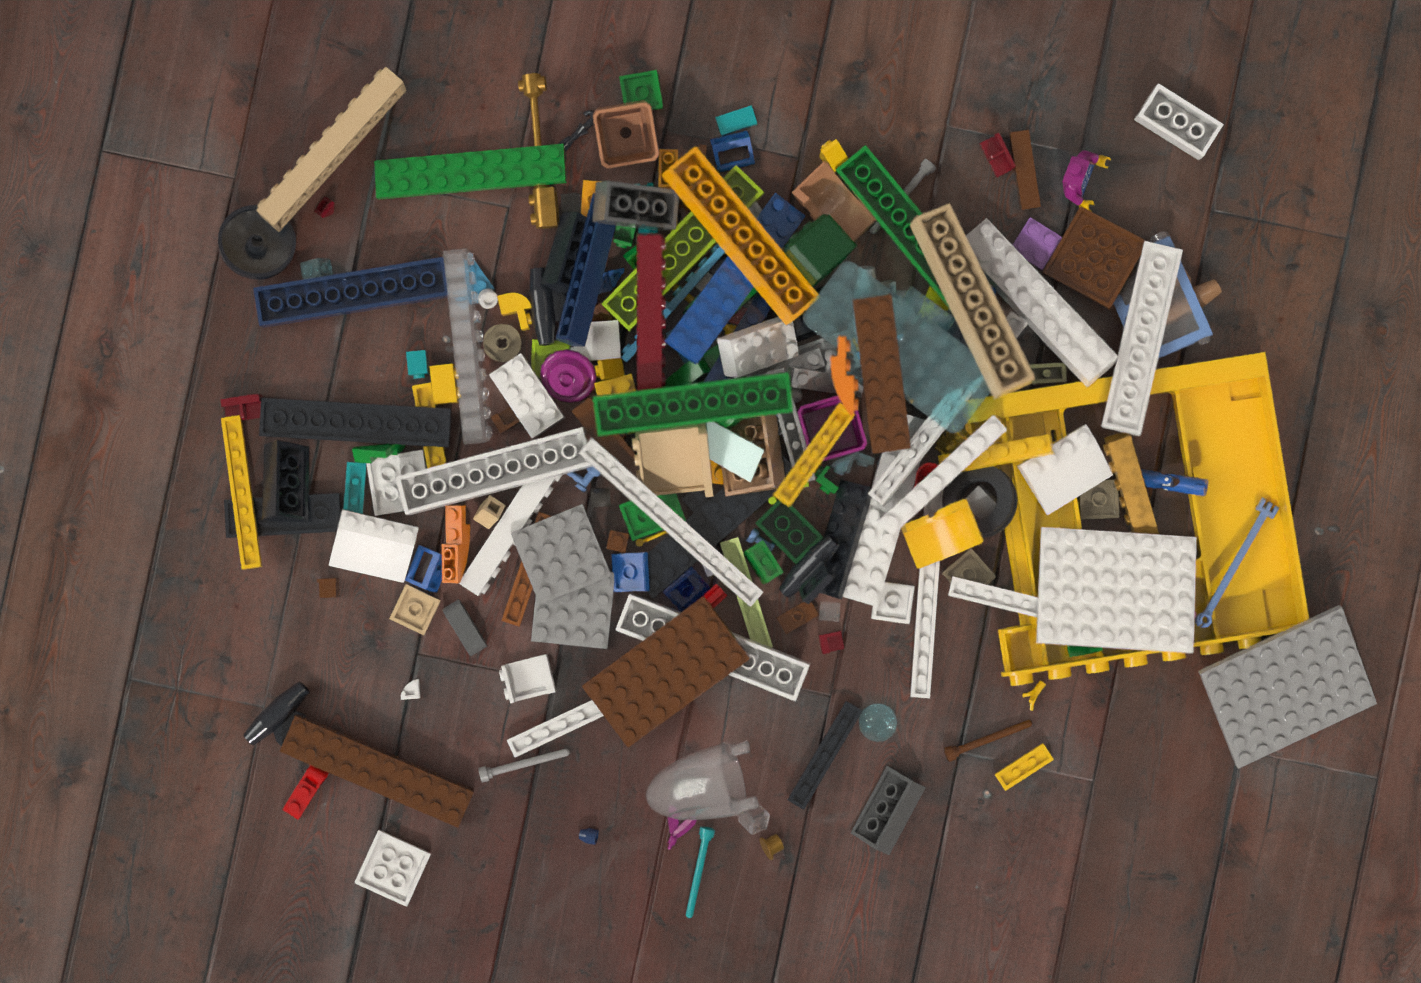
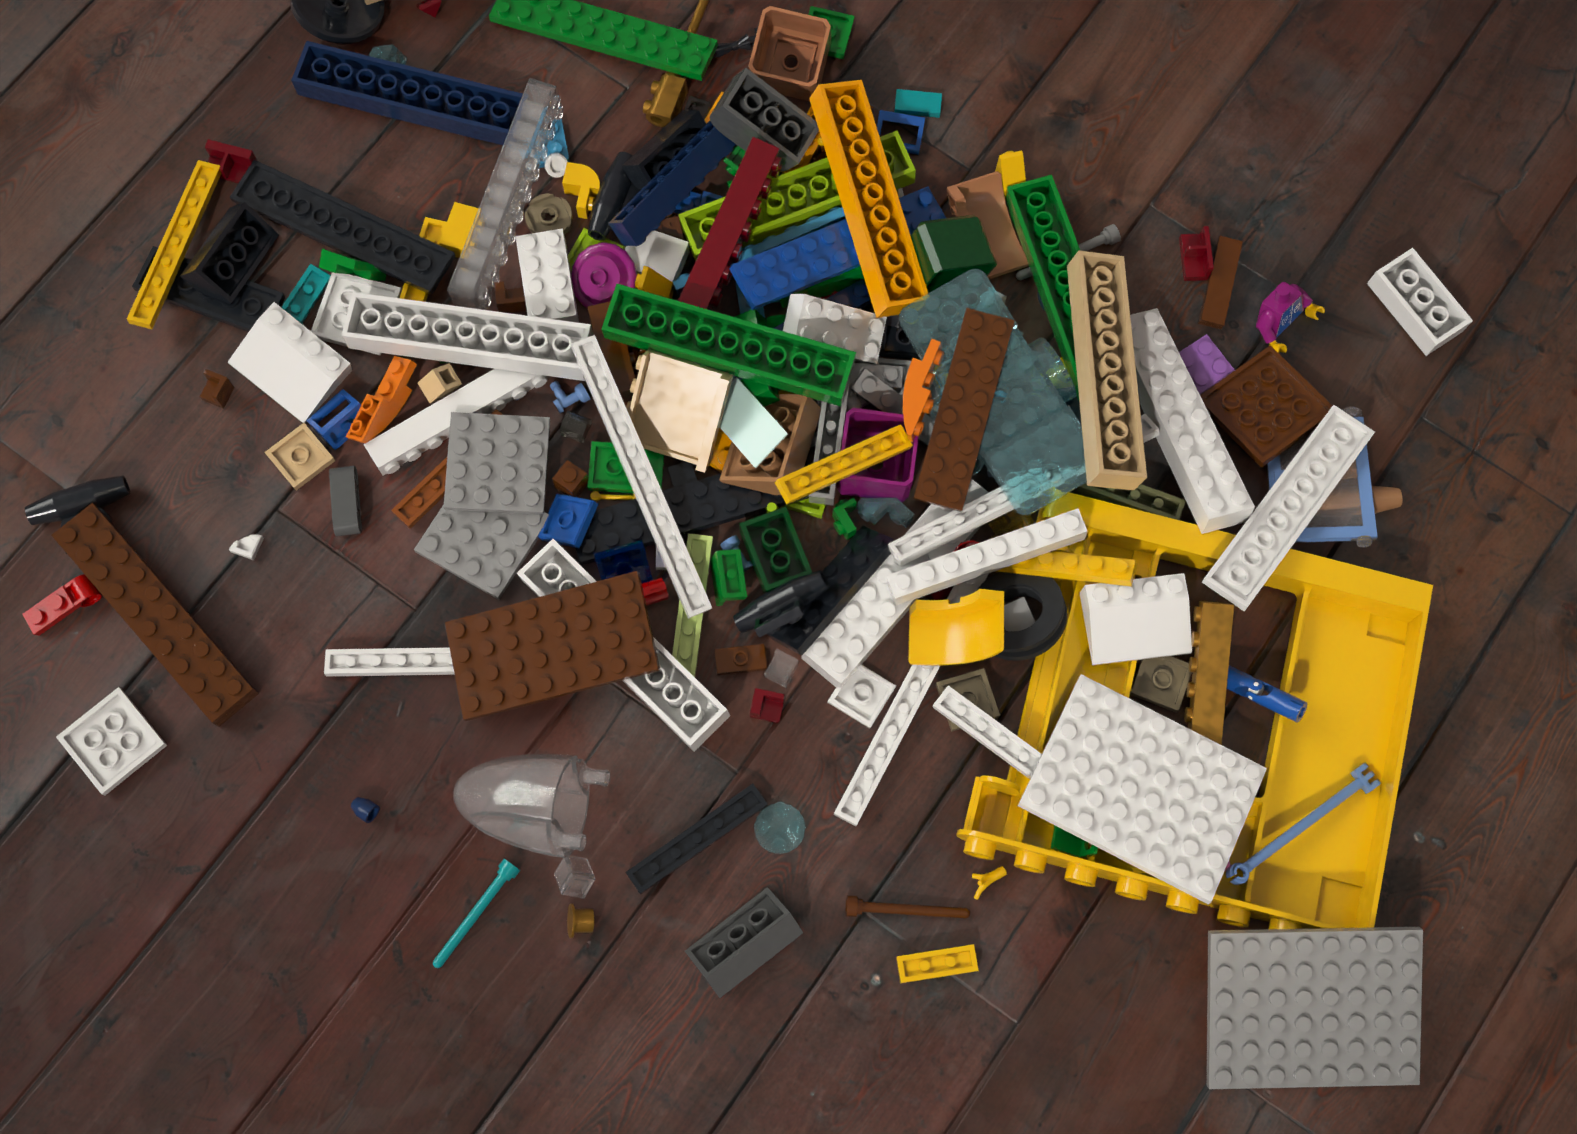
camera: 15 degrees right, 15 degrees down
teal brick [406,350,430,379] -> none
light grey piece [478,749,570,783] -> none
white panel [499,654,556,703] -> none
magenta piece [668,807,697,850] -> none

